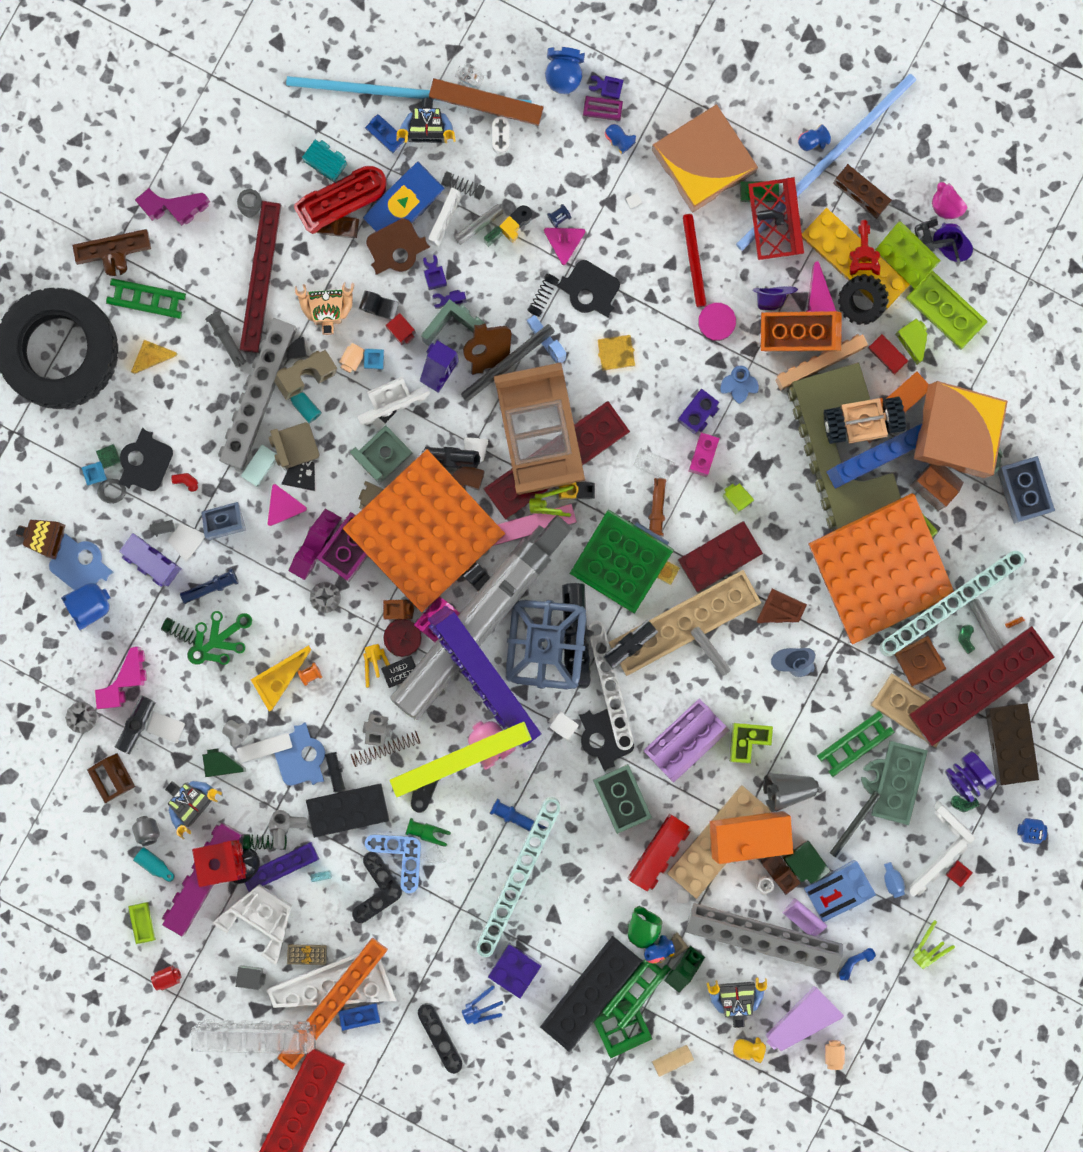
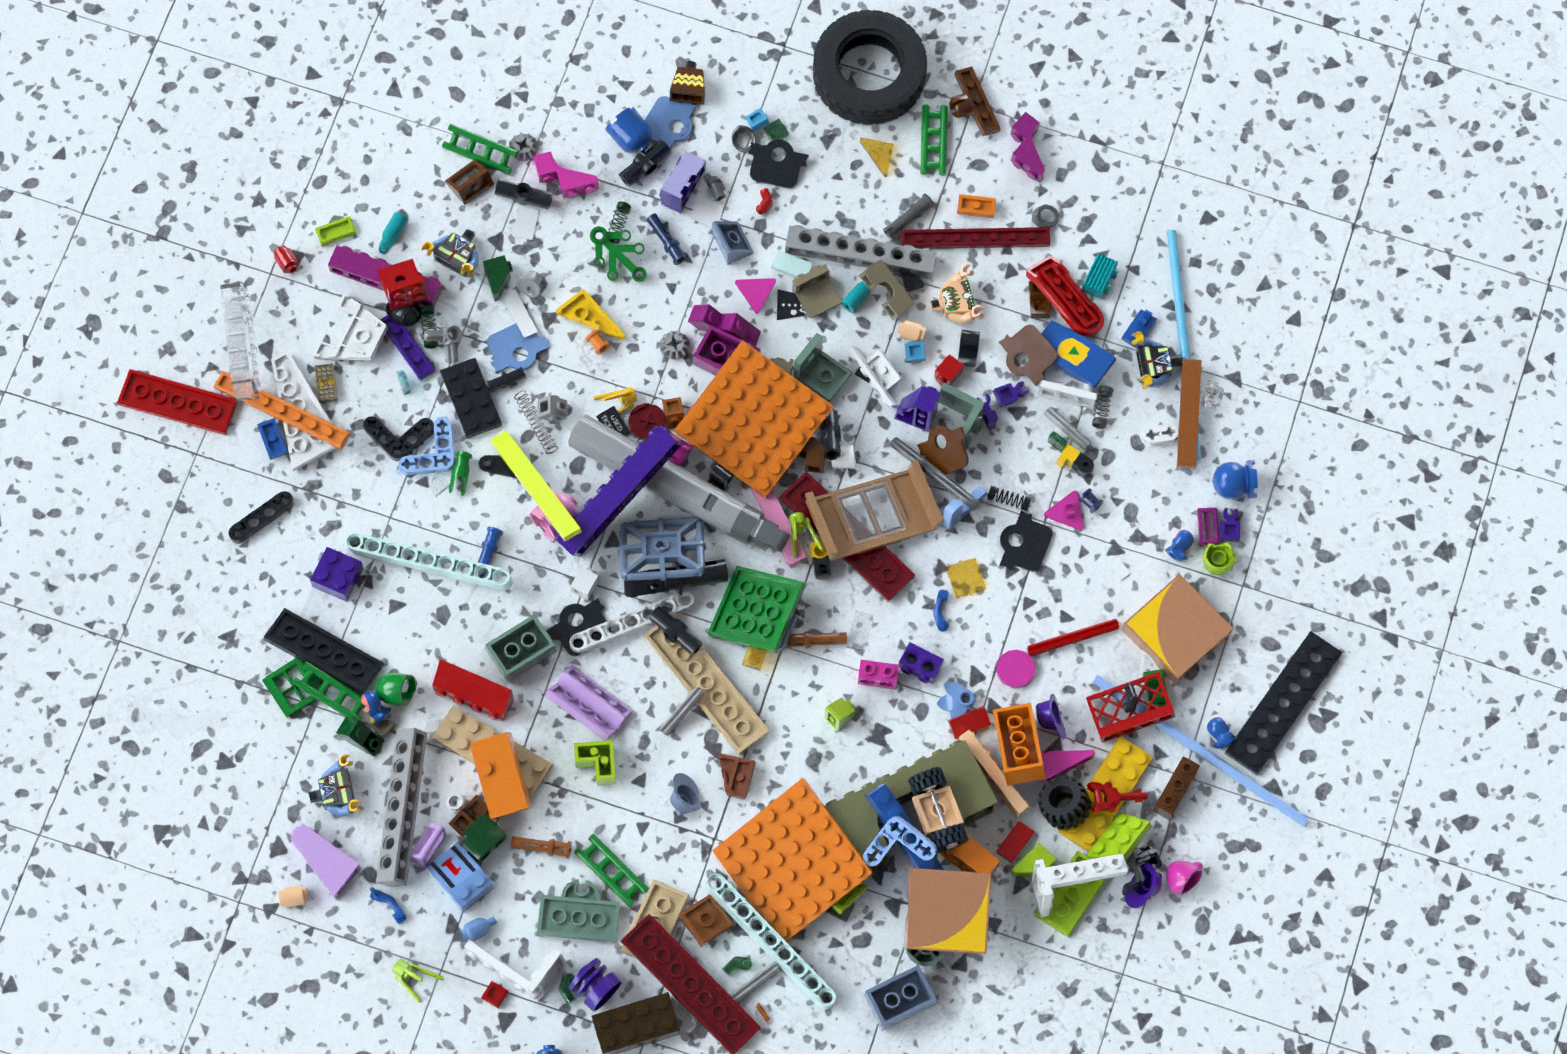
camera: 80 degrees right, 15 degrees down
flat silver head [132,816,160,846] -> none
dark grey brick [235,965,266,990] -> none
blue plant [462,986,503,1025] -> none
tan axle [652,1045,694,1077] -> none
dark red plate [678,521,763,592] -> none
yellow animal [733,1037,766,1063] -> none
dark grey cone [763,773,819,812] -> none
pearl dark grey bar [830,791,881,857] -> none
dark orange slope [910,463,964,511] -> none
none -> green bar [442,123,518,175]
none -> dark orange pin [511,836,572,859]
none -> black piece [619,139,671,187]
none -> light blue beam [863,816,937,866]
none -> blue piece [933,590,949,632]
none -> red tile [948,706,991,739]
none -> orange plate [957,194,996,218]
none -> white bracket [1031,854,1128,917]
none -> lime hair [1202,542,1237,575]
none -> black plate [1224,631,1343,776]

